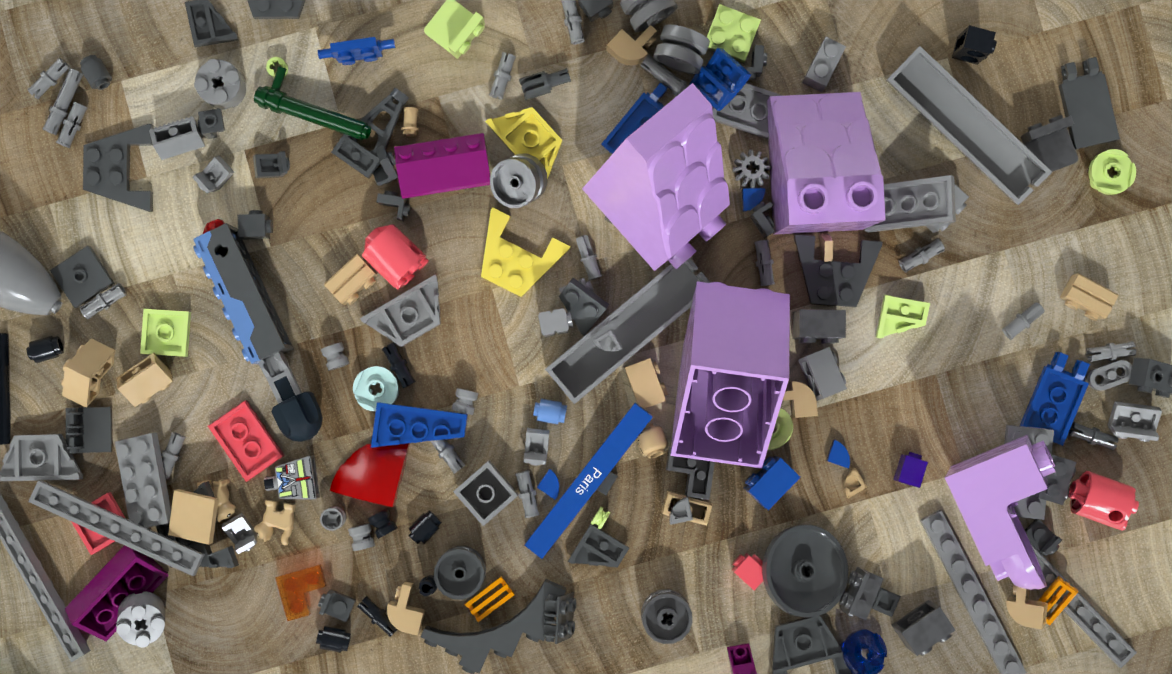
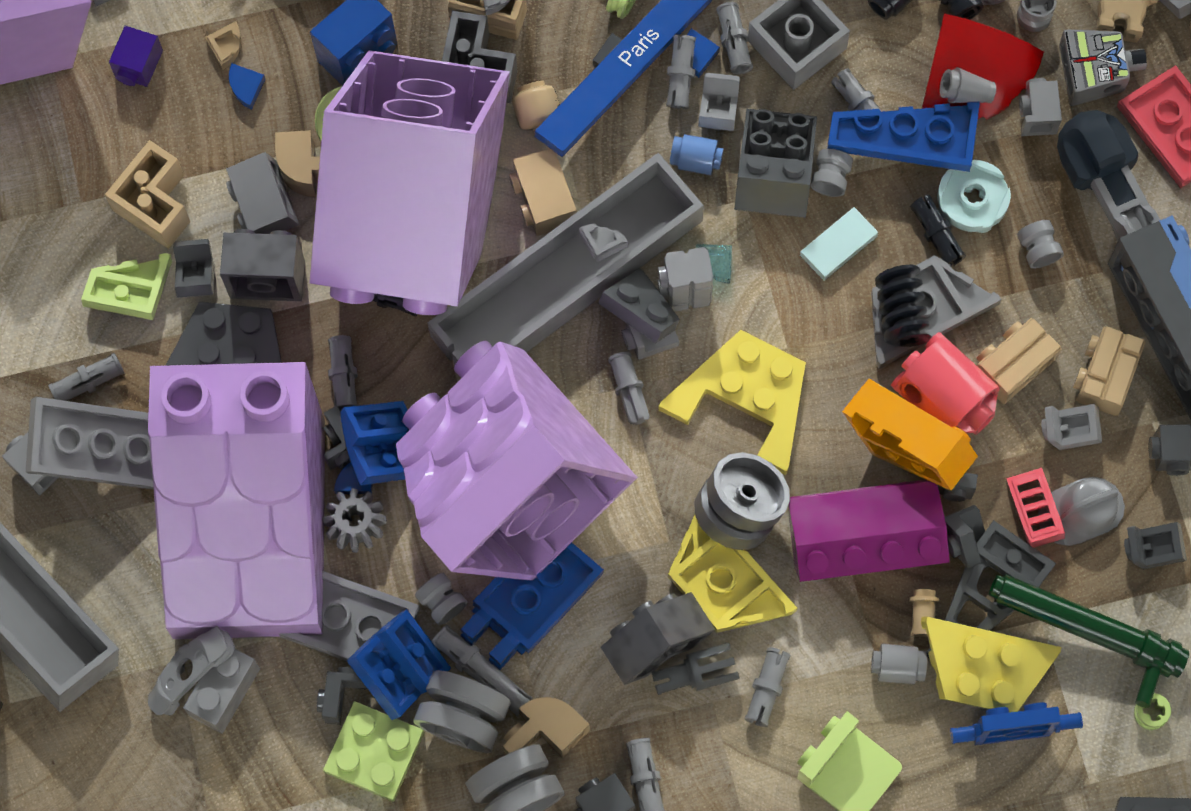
camera: 170 degrees left, 15 degrees down
none -> tan brick [105,140,191,249]
none -> light grey piece [148,626,235,716]
none -> dark grey bracket [173,239,214,298]
none -> blue slope [340,401,409,485]
none -> flat silver brick [601,592,715,685]
none -> light grey pin [666,35,696,109]
none -> clear light blue tile [696,244,732,284]
none -> dark grey slope [734,109,817,218]
none -> light aqua tile [800,207,878,281]
none -> light orange wedge [842,378,978,490]
none -> light grey brick [871,644,927,685]
none -> black piece [875,264,931,347]
none -> light yellow wing [921,617,1061,713]
none -> light grey cone [940,67,996,103]
none -> coral slope [1006,468,1065,548]
none -> light grey brick [1019,78,1062,136]
none -> light grey piece [1038,477,1125,546]
none -> light grey bracket [1041,404,1102,450]
none -> tan brick [1073,326,1145,416]

